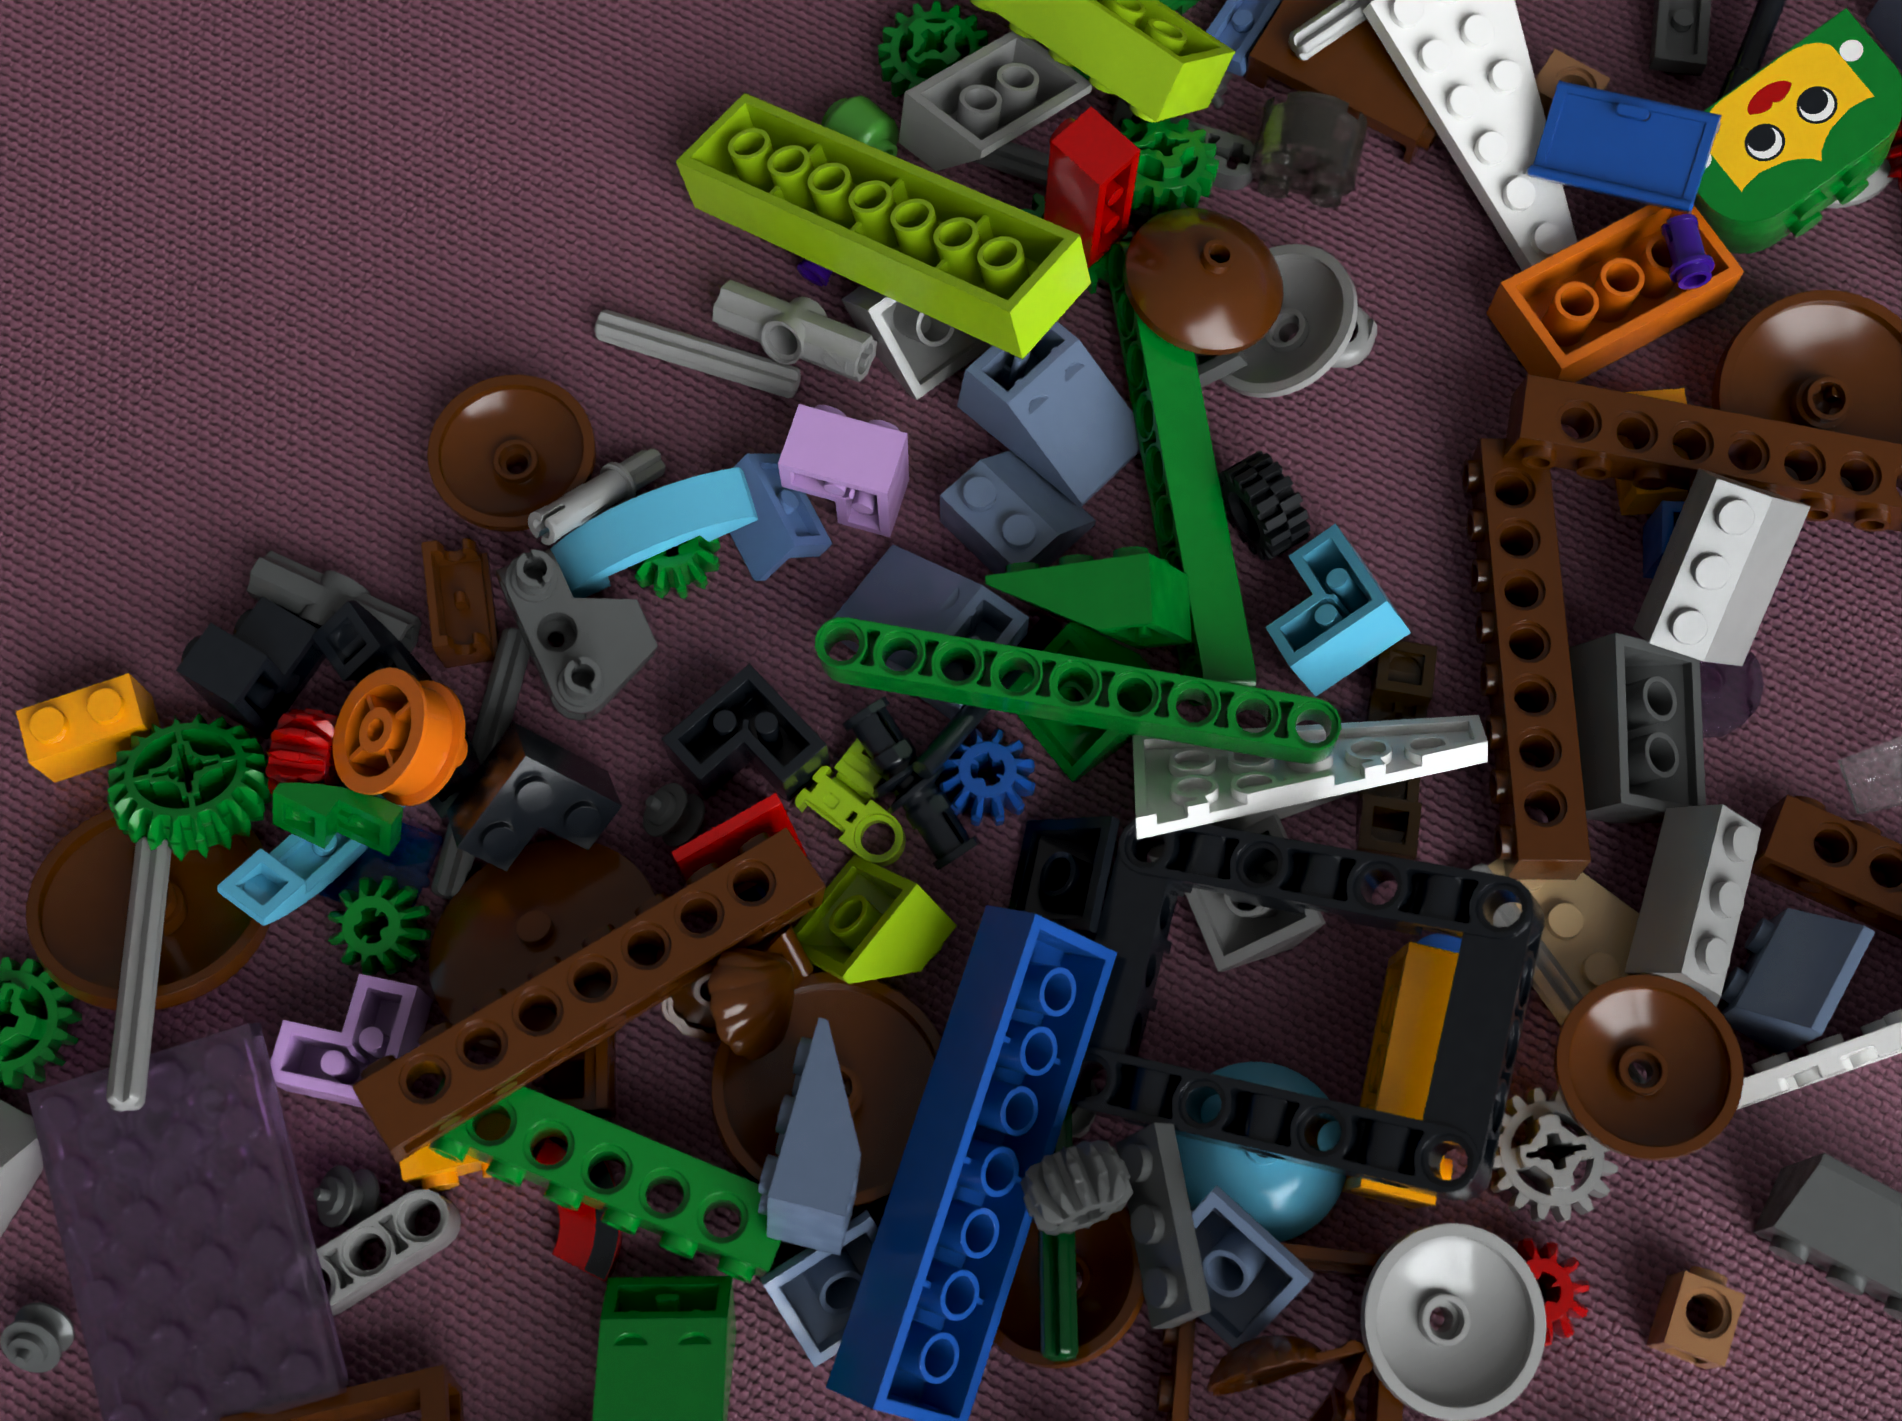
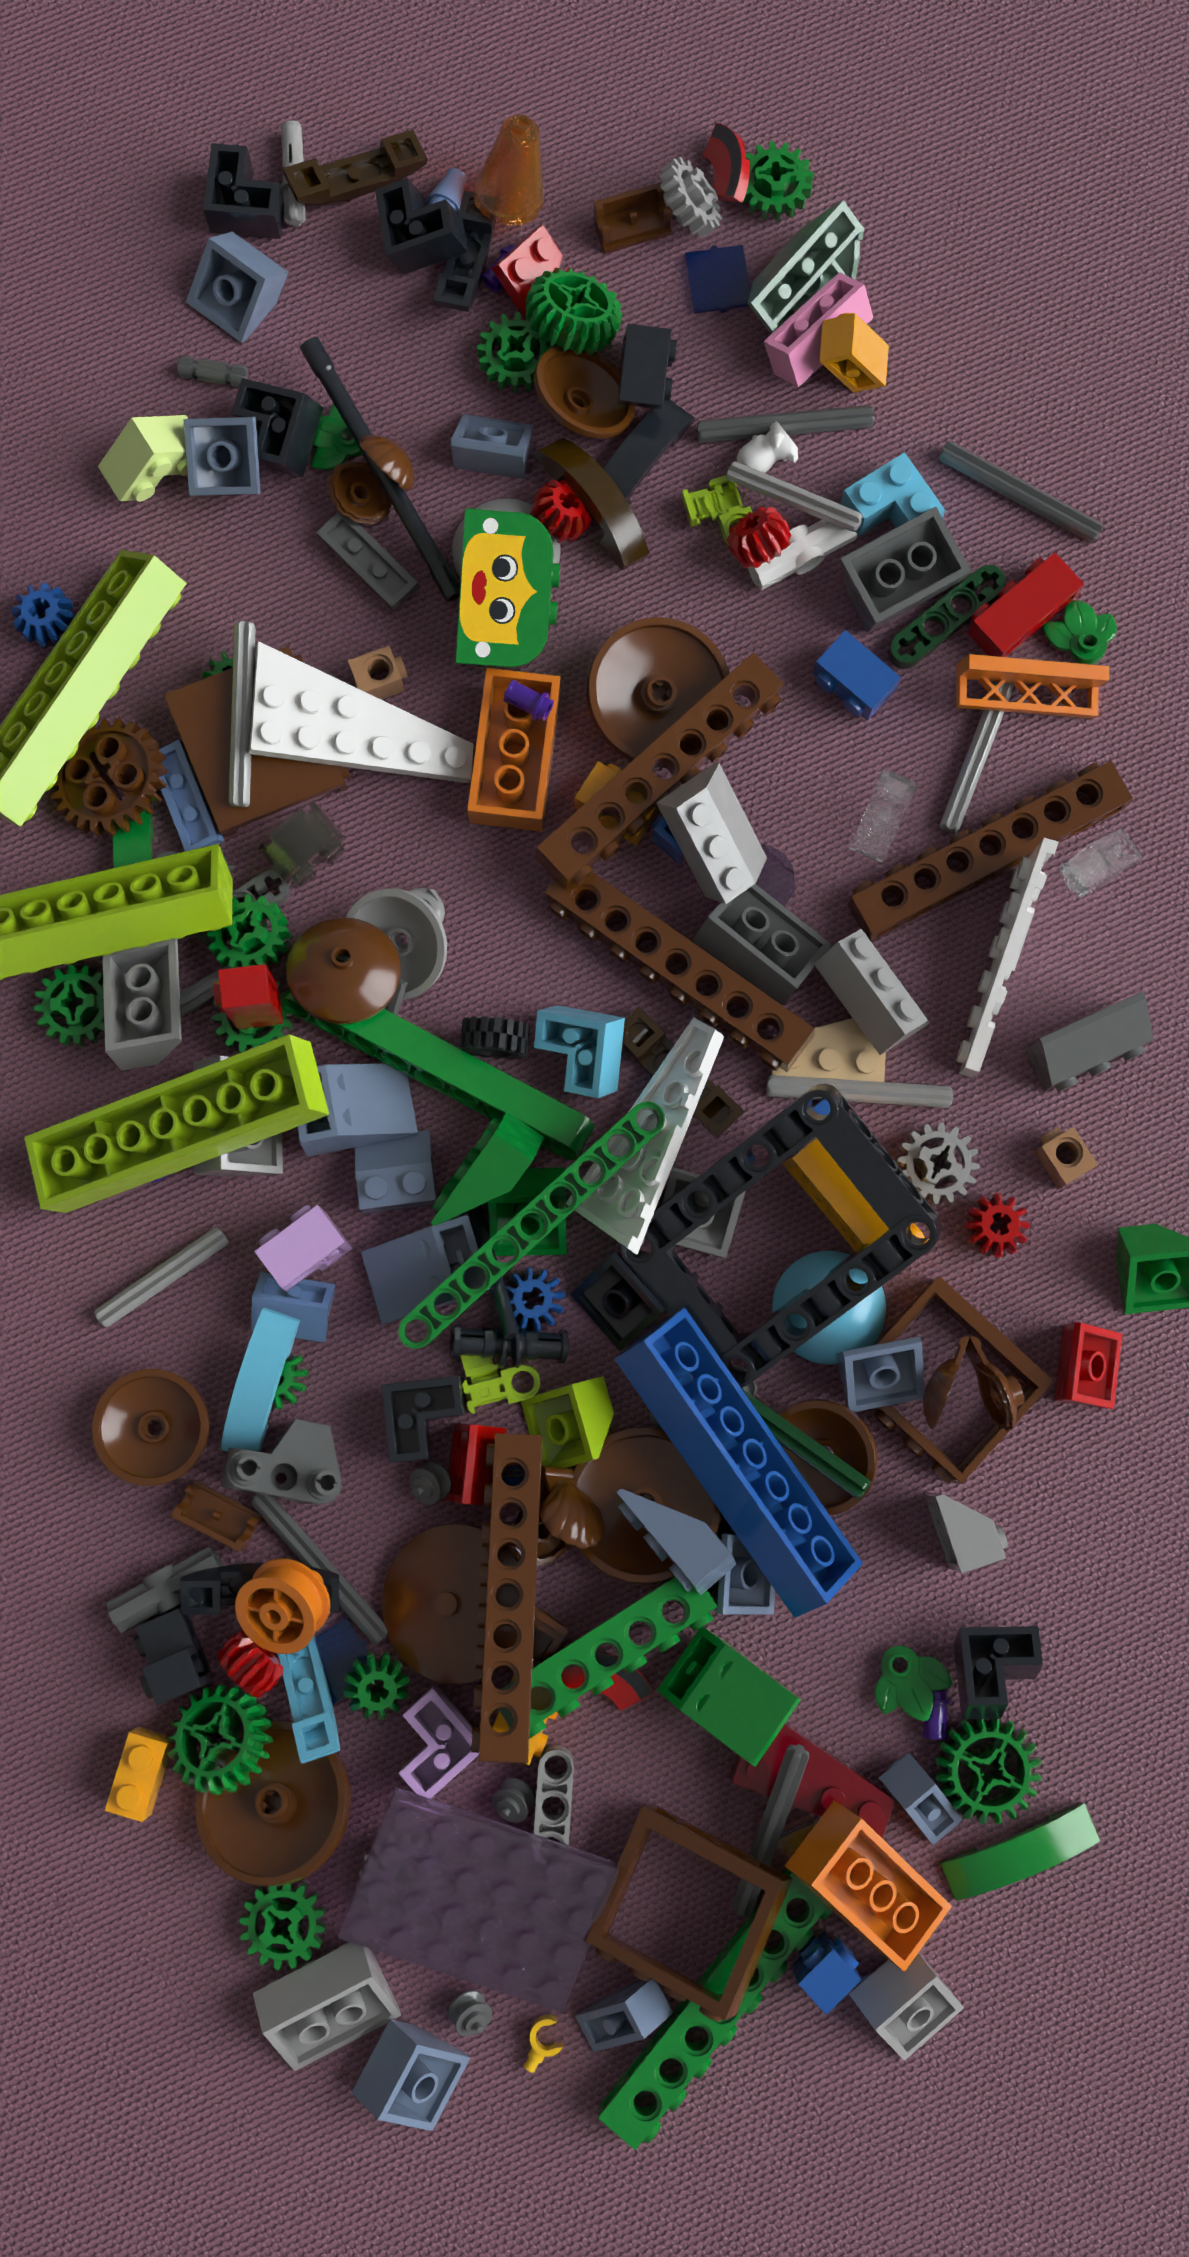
camera: 55 degrees left, 10 degrees up
light grey axle [106,837,172,1112] -> none
green slope [272,782,403,857] -> none
black brick [446,722,622,871] -> none
light grey axle [528,448,666,545] -> none
light grey piece [712,280,877,382] -> none
bright green head [821,95,899,157] -> none
dark grey gear [1020,1140,1133,1236] -> none
dark grey plate [1116,1123,1212,1329] -> none
light grey dish [1360,1223,1546,1421] -> none
blue door [1527,81,1721,214] -> none
reddish brown dish [1554,975,1744,1161] -> none
sand blue slope [1720,908,1875,1054] -> none

